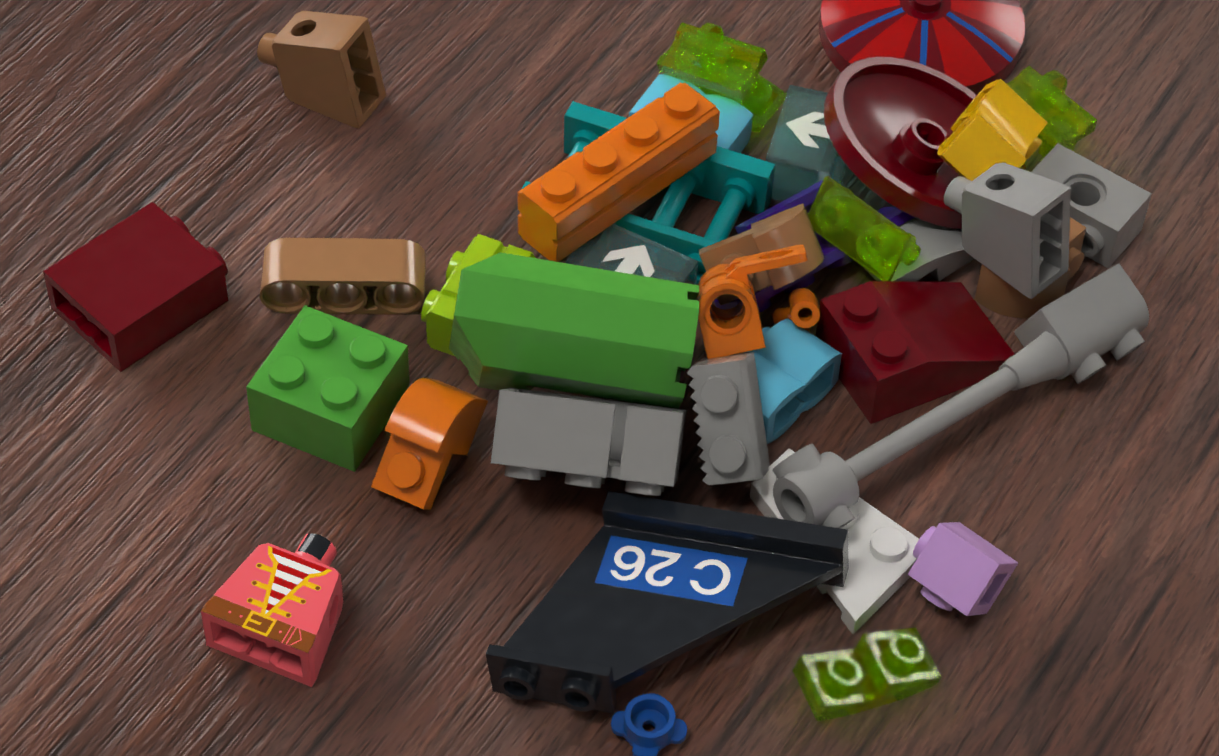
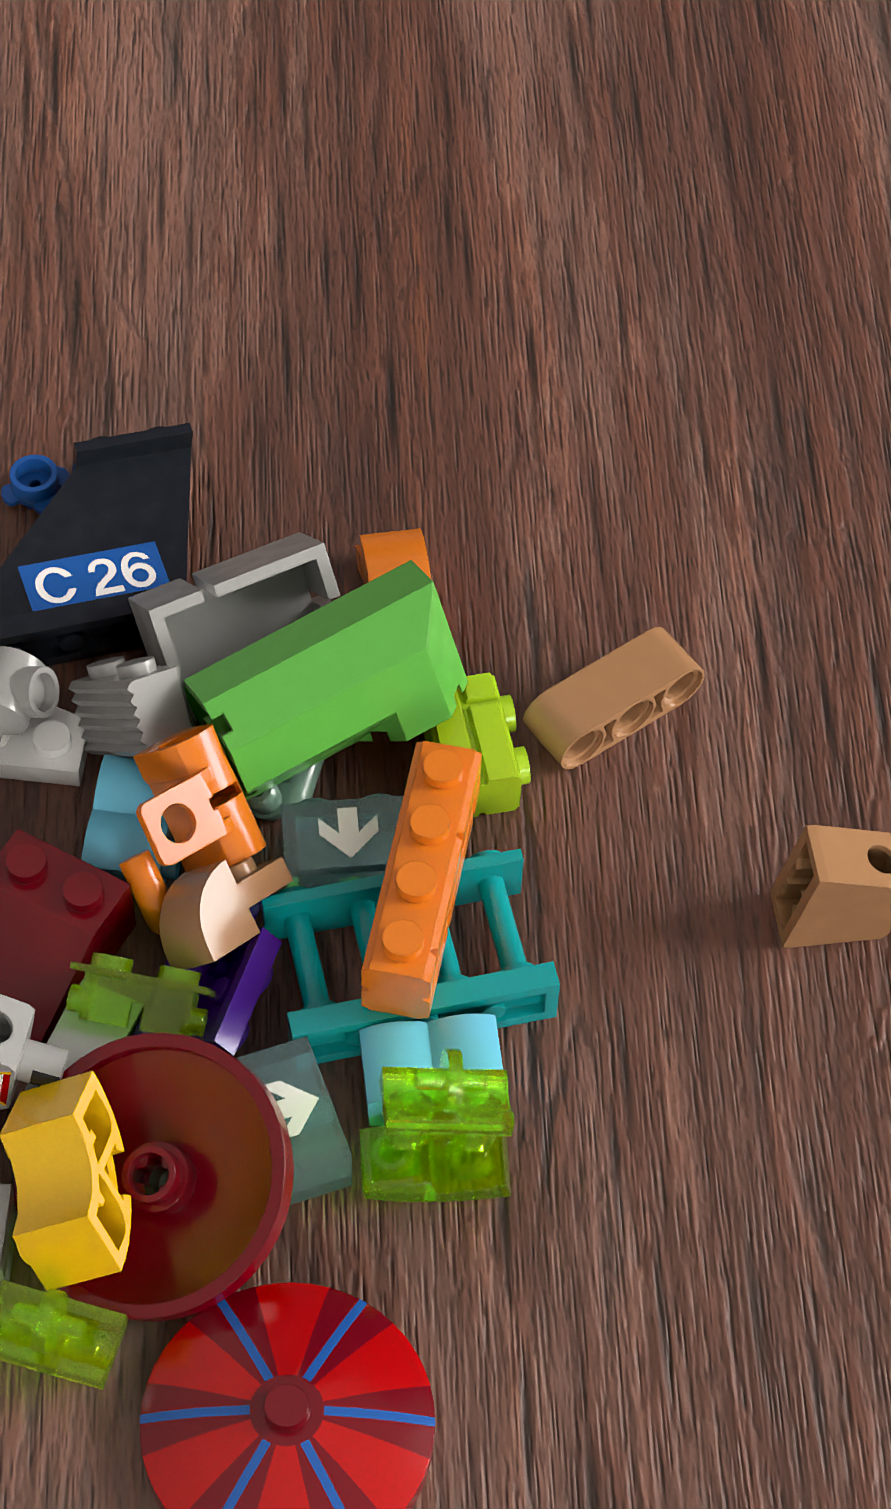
camera: 145 degrees right, 5 degrees up
dark red brick [43,202,228,372] -> none
coral torso [201,533,343,687] -> none
bright green brick [246,305,410,472] -> none

